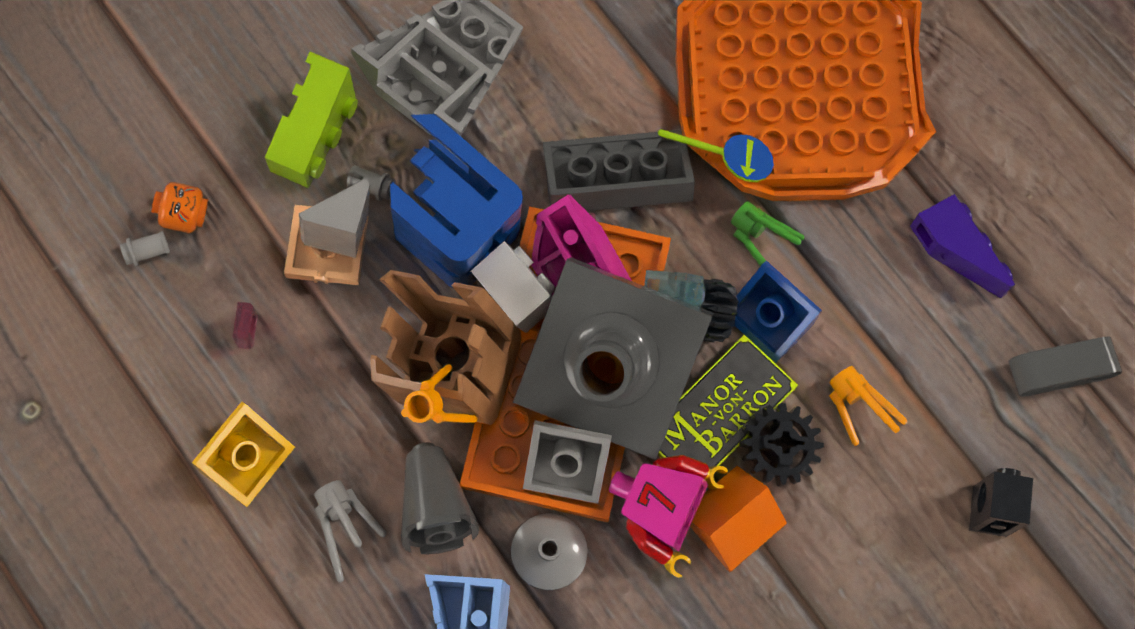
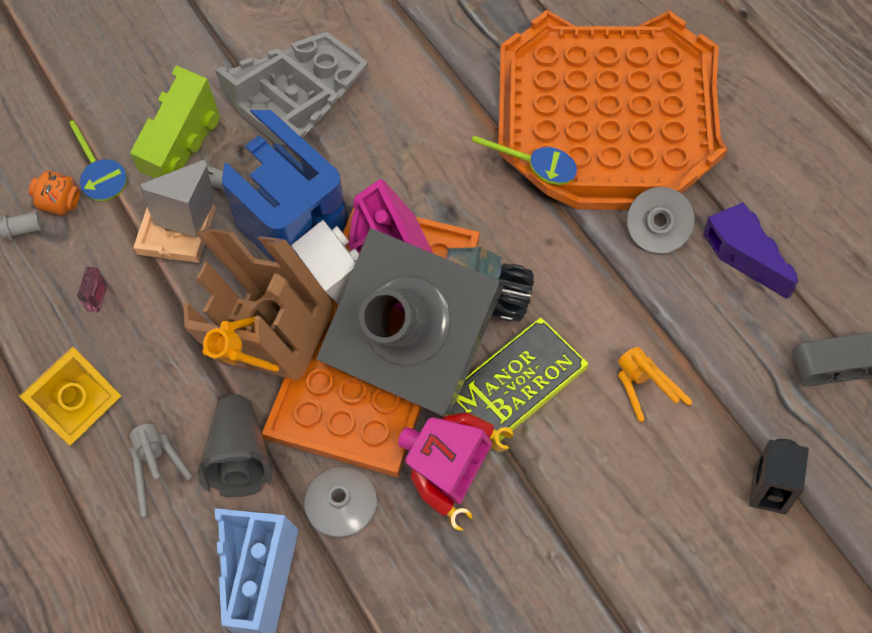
camera: 15 degrees right, 10 degrees down
light grey slope [523,420,612,504] -> none
dark grey slope [543,130,695,211] -> none
orange slope [690,466,787,573] -> none
bright green plant [731,201,804,266] -> none
blue slope [735,261,822,363] -> none
black gear [739,403,824,487] -> none
none -> blue piece [69,120,127,201]
none -> light grey dish [627,187,695,253]

